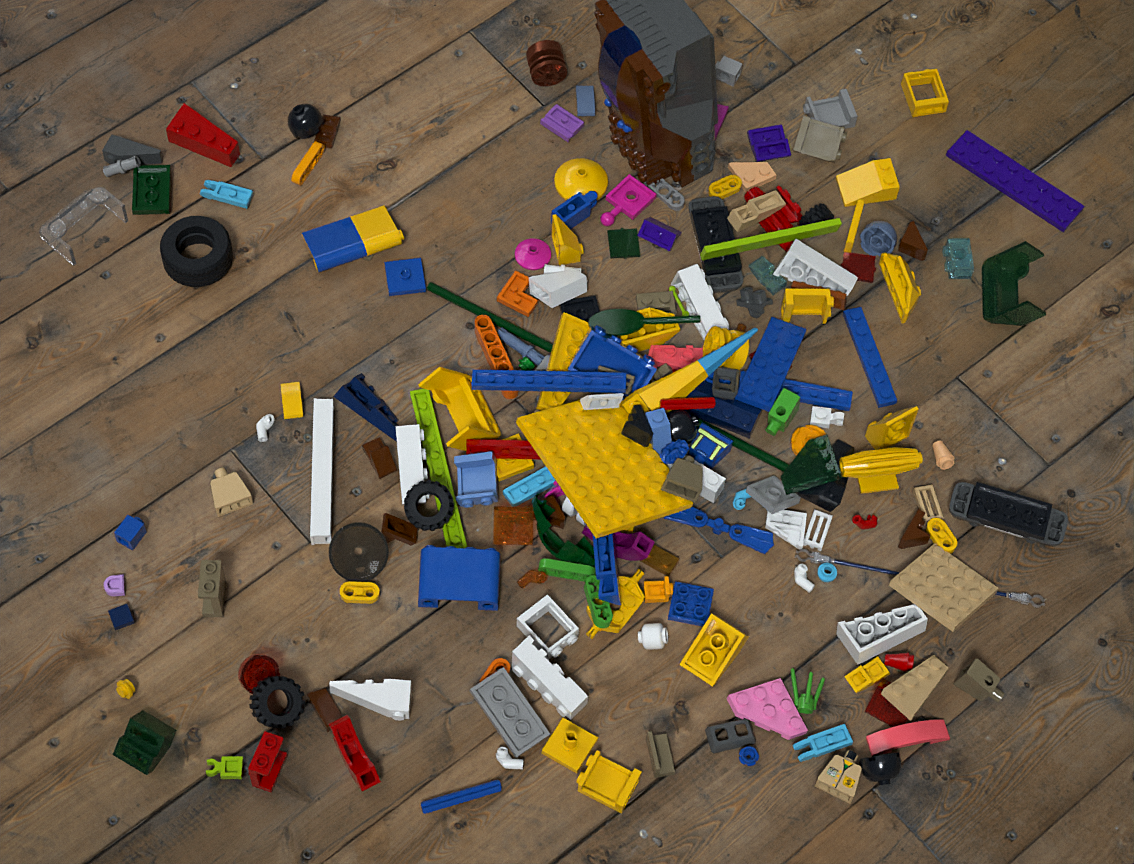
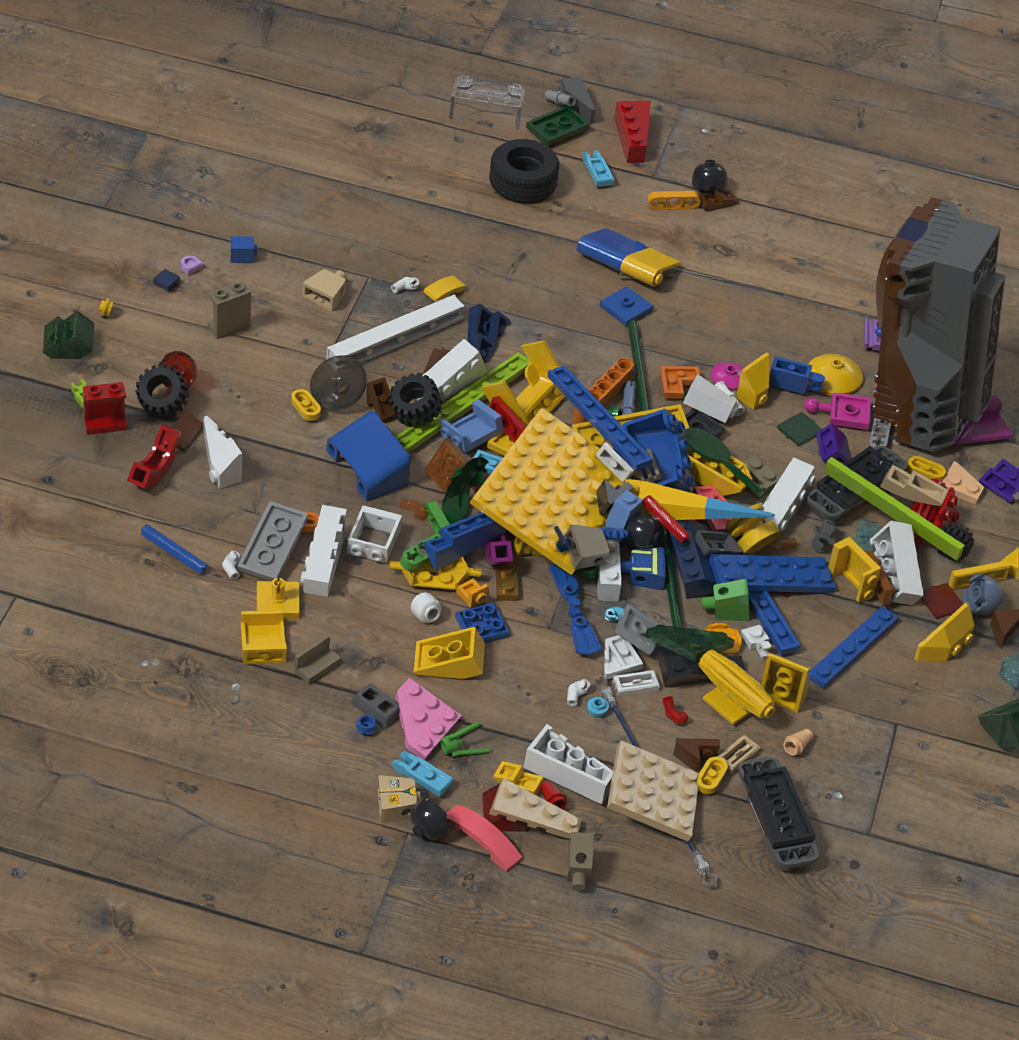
camera: 55 degrees right, 15 degrees down
none -> hand [554,526,572,552]

